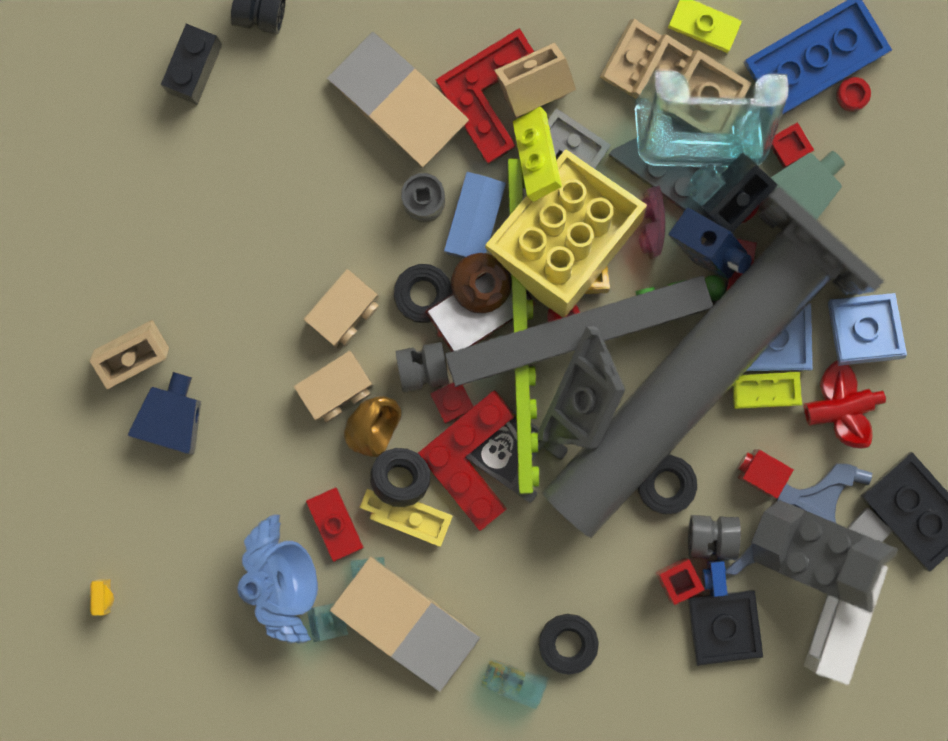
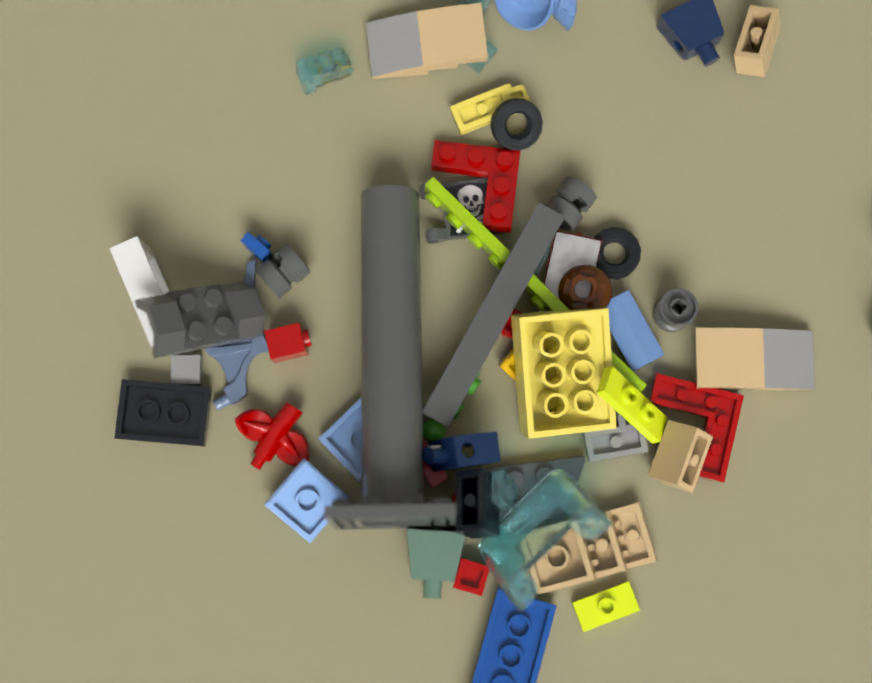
camera: 140 degrees right, 5 degrees down
tan brick [294,350,374,423] -> none
tan brick [304,269,379,348] -> none
red plate [306,487,364,562] -> none
pearl gold hair [344,396,401,457] -> none
red plate [430,382,474,424] -> none
dark grey wing [537,326,626,448] -> none
black tyre [538,613,599,675] -> none
clear pink slope [638,185,666,260] -> none
black tyre [638,455,697,514] -> none
red brick [655,557,705,605] -> none
black tile [687,590,764,666] -> none
neon yellow plate [732,372,802,409] -> none
red tile [836,77,871,112] -> none

